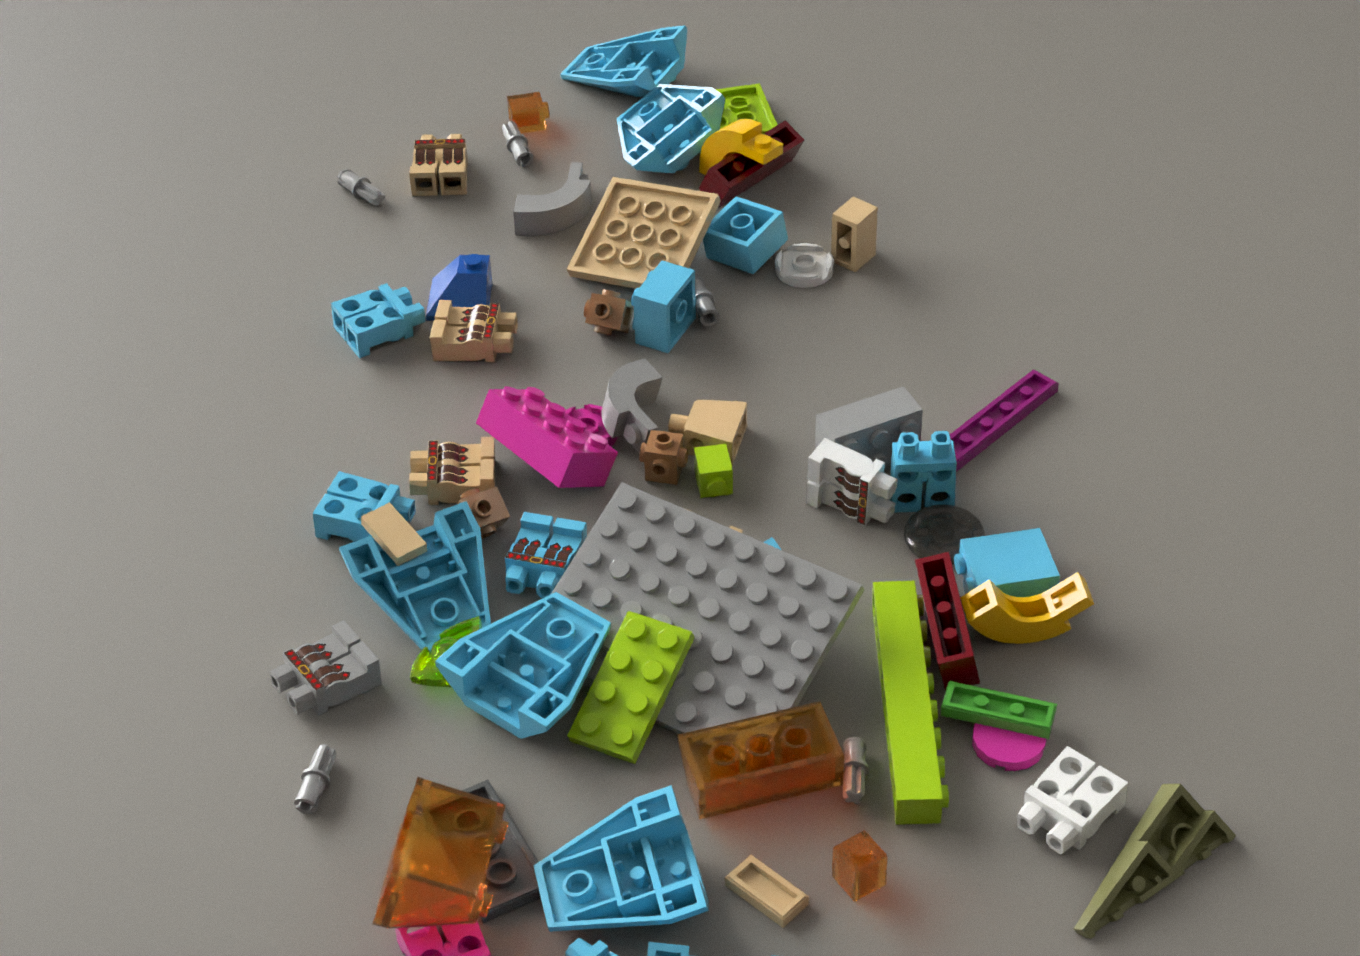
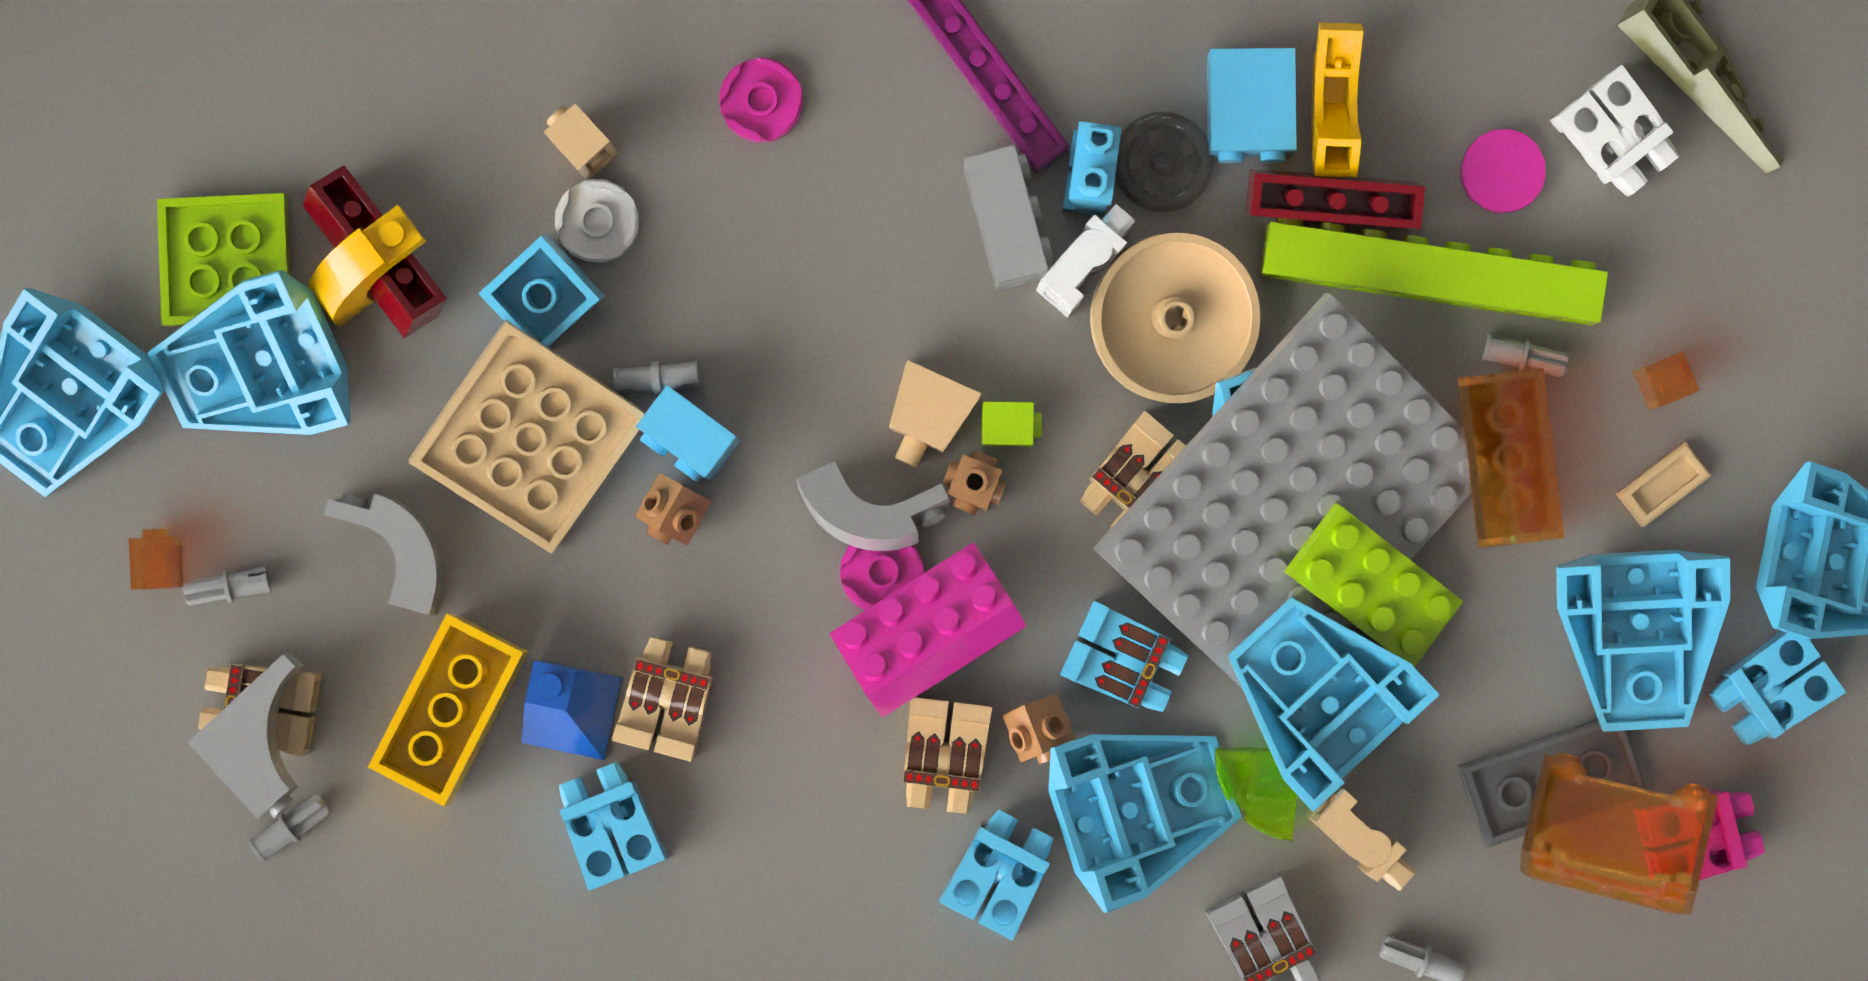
camera: 80 degrees left, 45 degrees up
tan tile [361,502,427,566] -> none
bright green tile [940,681,1057,739] -> none
none -> light grey arch [187,653,304,819]
none -> yellow brick [368,613,529,806]
none -> dark pink tile [719,57,803,143]
none -> tan dish [1090,233,1261,403]
none -> tan hips [1304,787,1417,891]

